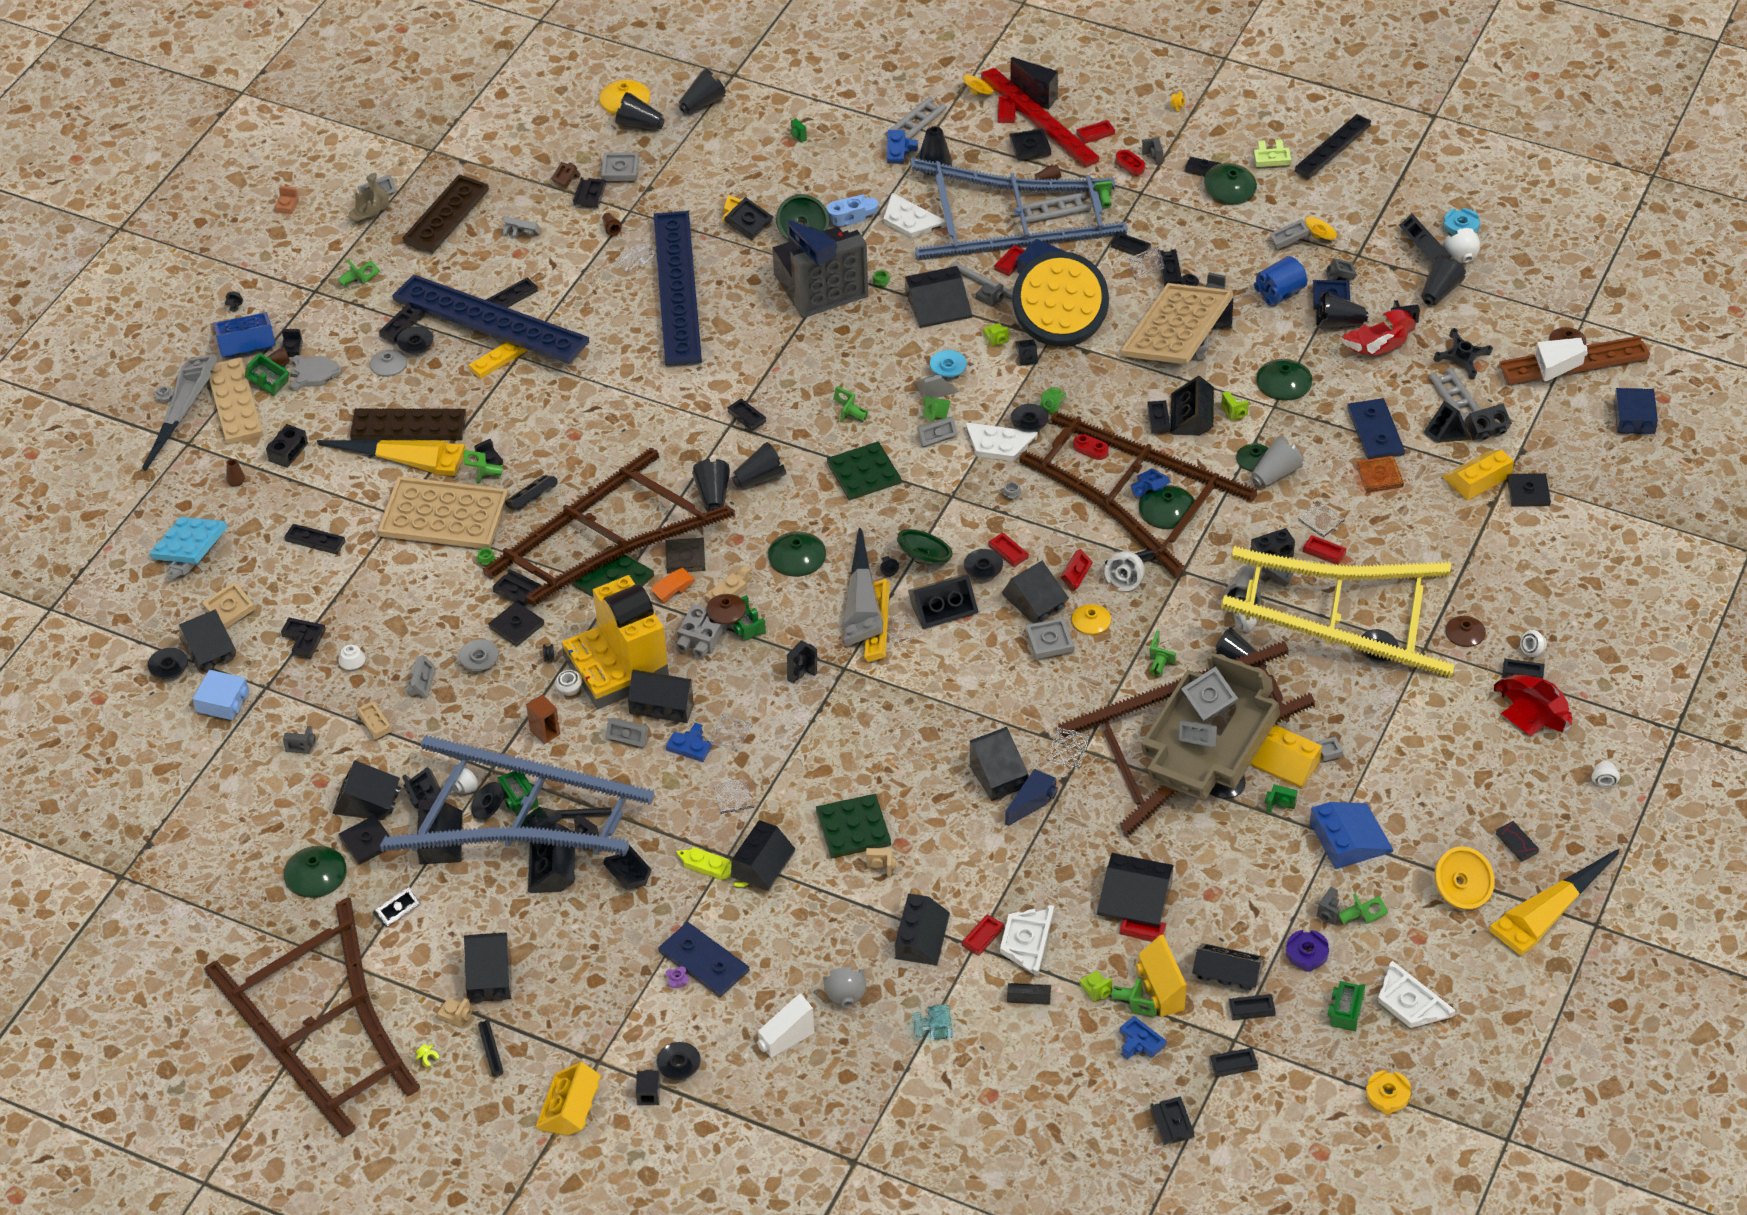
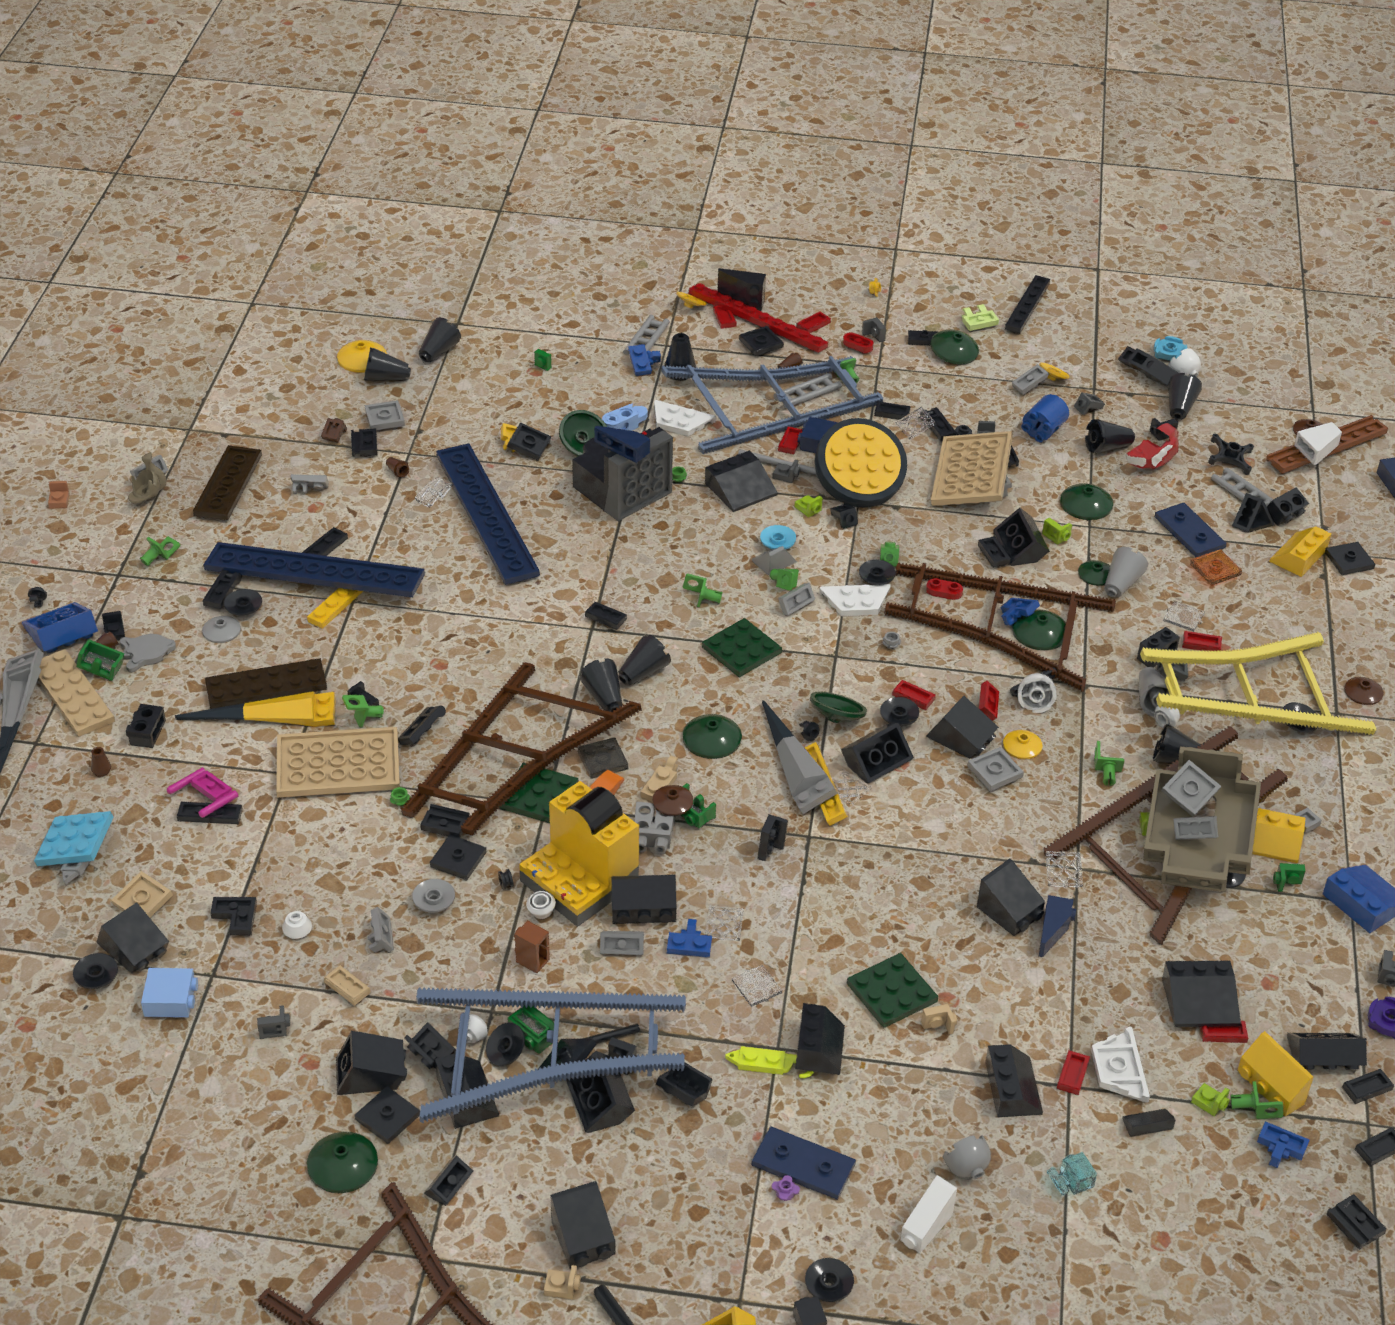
camera: 20 degrees left, 5 degrees down
dark blue plate [1313,280,1350,309] -> none
none -> dark pink plate [166,767,239,818]

